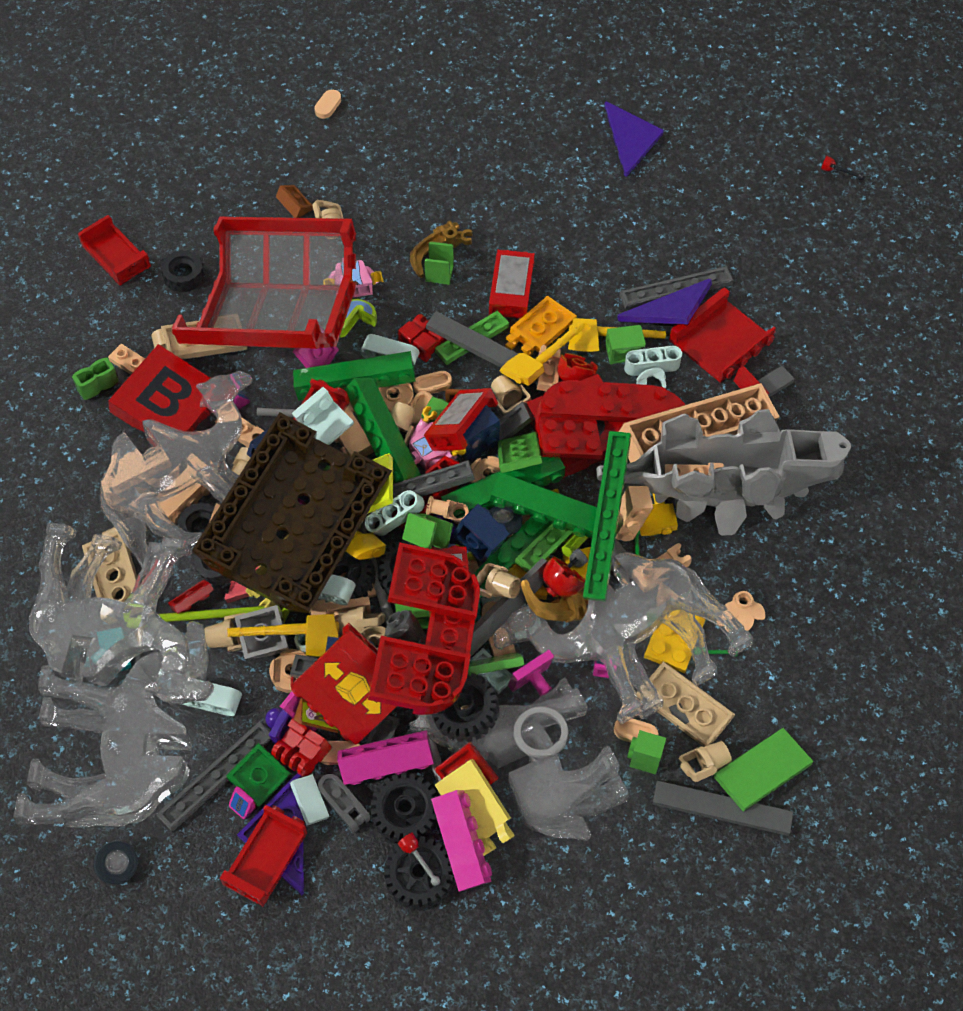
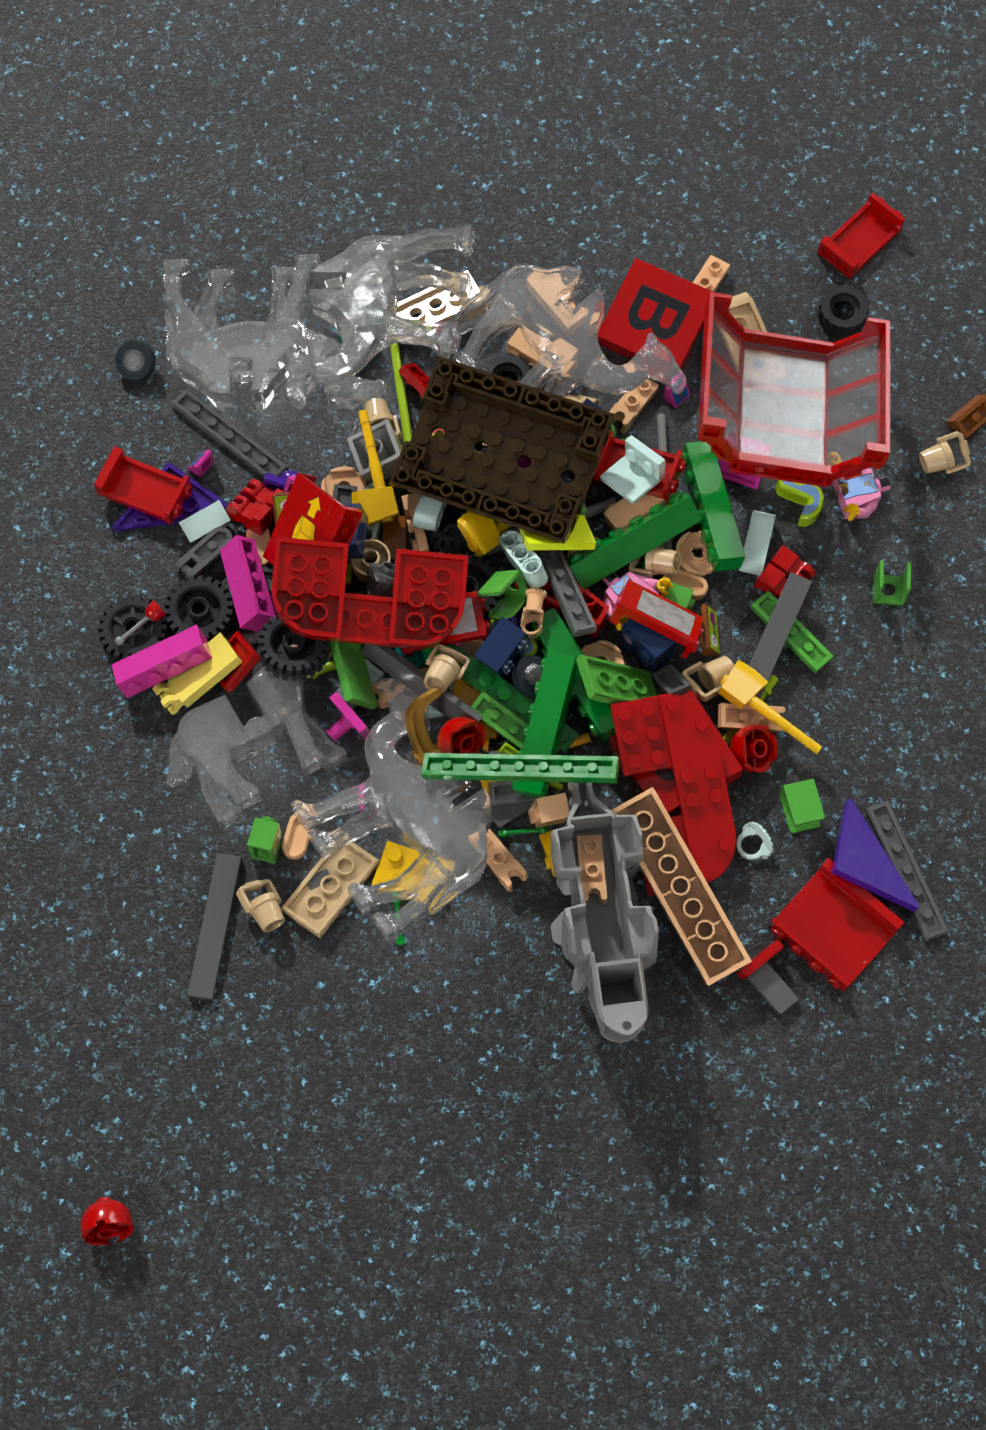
camera: 85 degrees right, 10 degrees up
bright green brick [72,358,119,400] -> none
light aqua beam [174,677,242,716] -> none
green tile [226,743,291,808] -> none
tan piece [338,606,386,634] -> none
pearl gold piece [410,221,473,278] -> none
light nougat tile [413,371,452,394] -> none
panel [489,249,535,319] -> none
light orange tile [505,296,577,356] -> none
light grey piece [514,707,569,758] -> none
yellow piece [568,318,666,352] -> none
light aqua beam [624,346,682,376] -> none
bright green tile [714,728,813,812] -> none
light nougat plate [722,591,765,632] -> none

